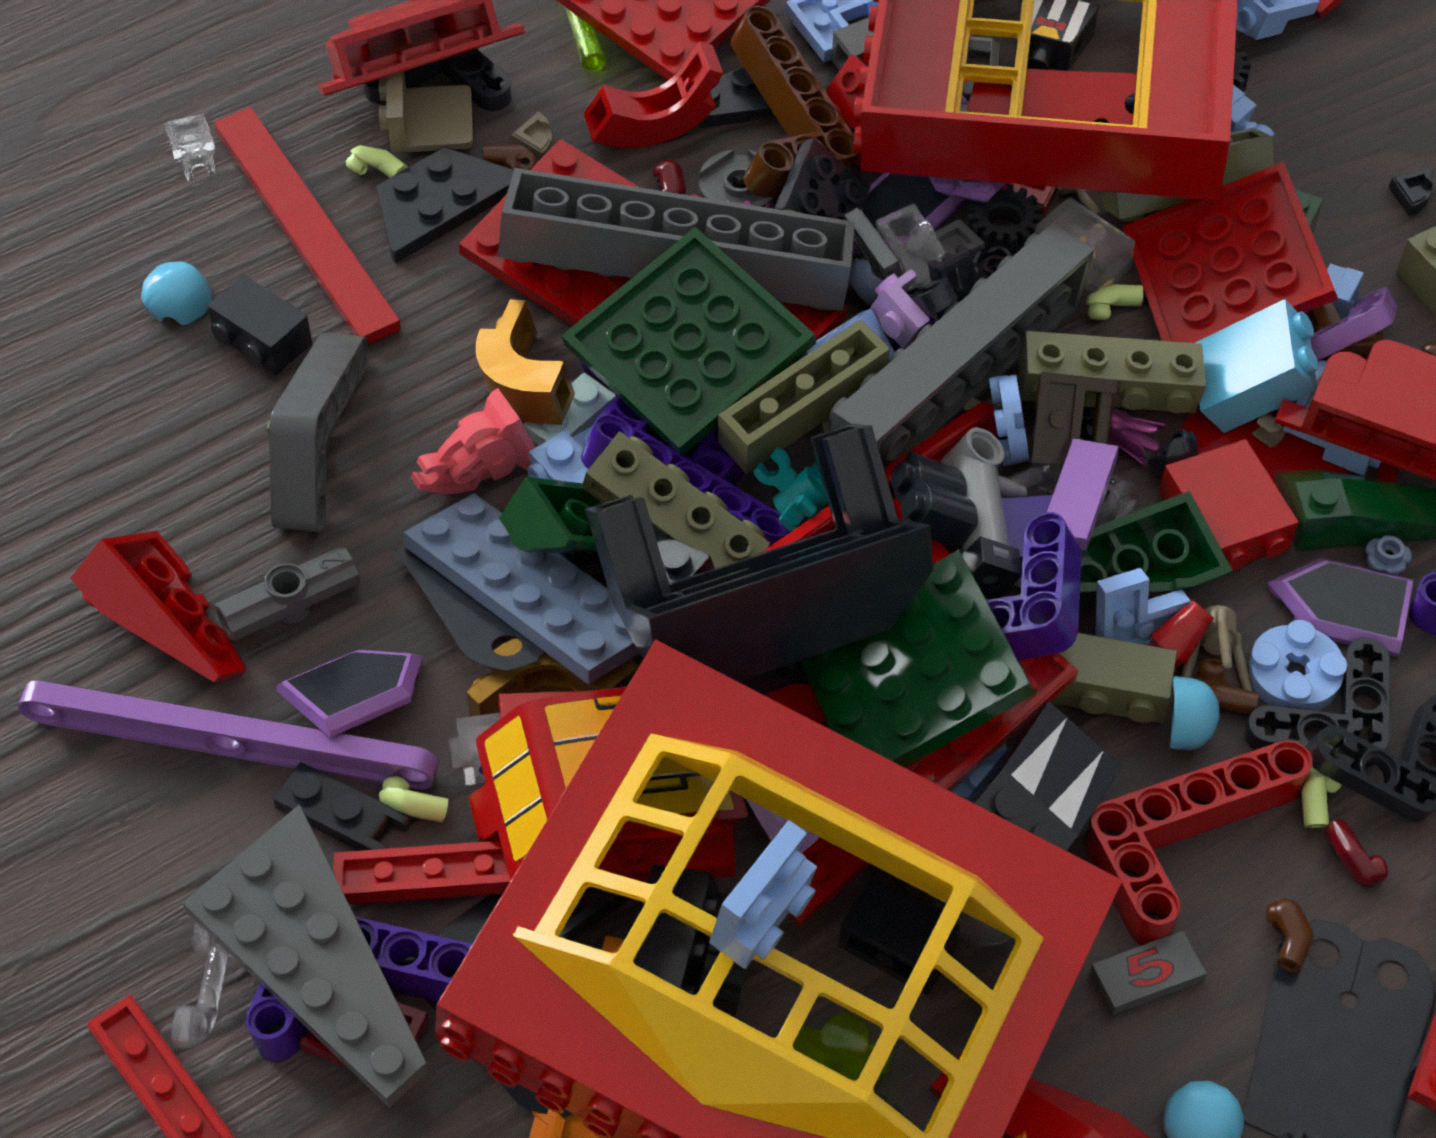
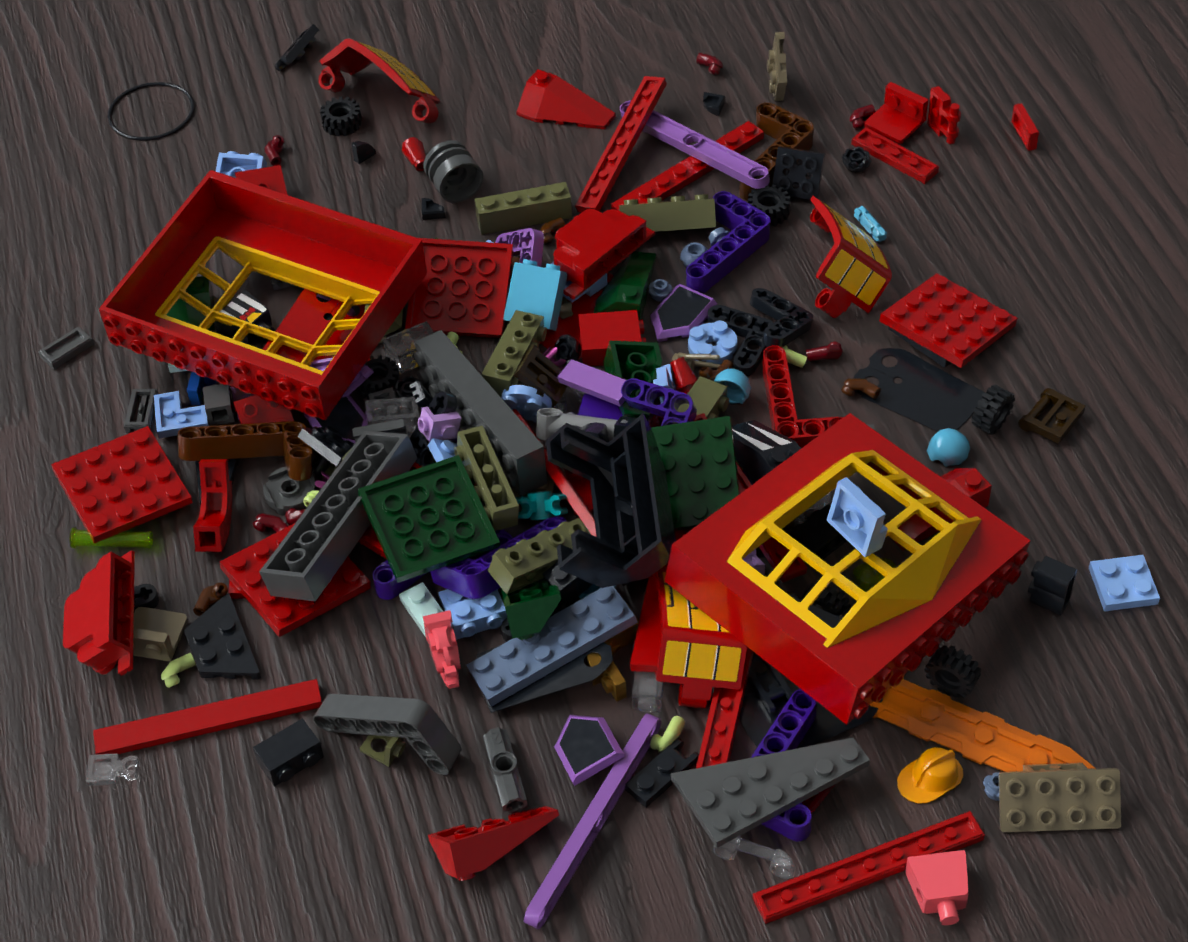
camera: 70 degrees left, 5 degrees down
medium azure hair [141,261,212,325] -> none
arch [476,300,575,425] -> none
dark tan tile [511,112,553,160] -> none

